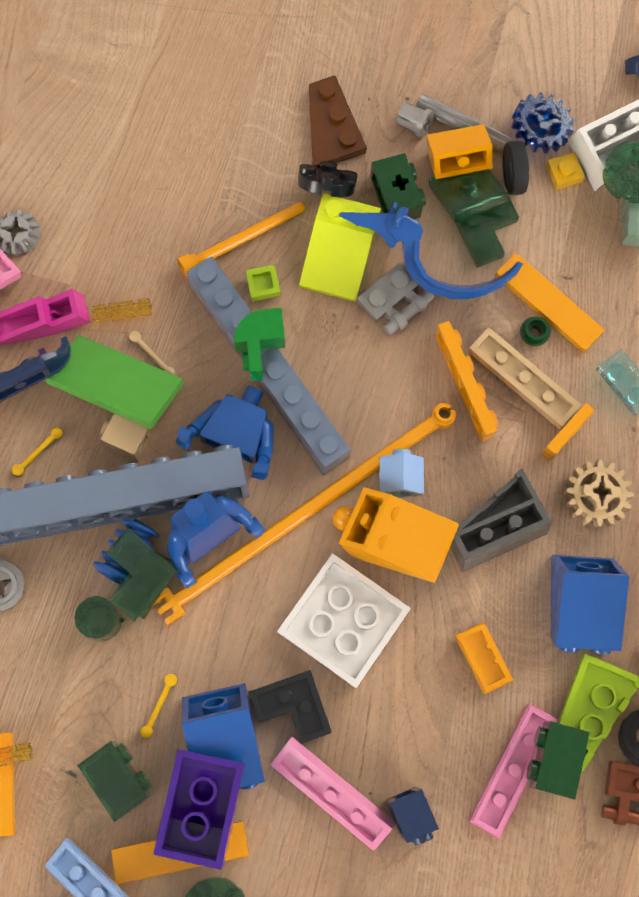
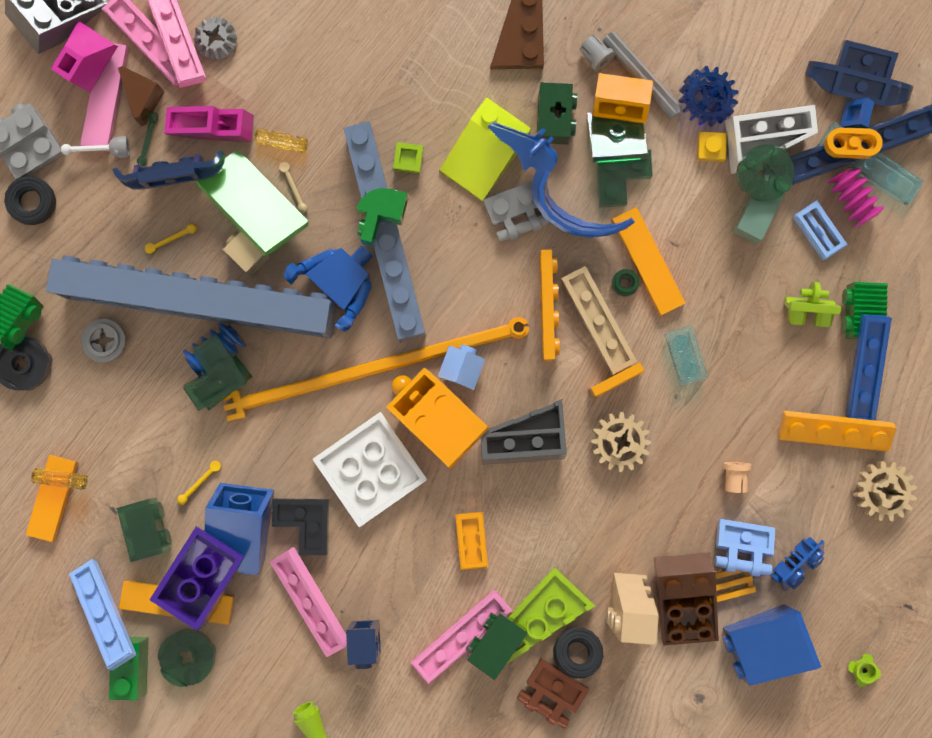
camera: 25 degrees right, 10 degrees up
clear green piece [74,596,125,642] -> none
blue torso [167,491,266,588] -> none
light orange piece [177,202,305,280] -> none
black plate [298,161,358,197] -> none
black tyre [502,141,529,195] -> none
blue slope [550,555,629,654] -> none

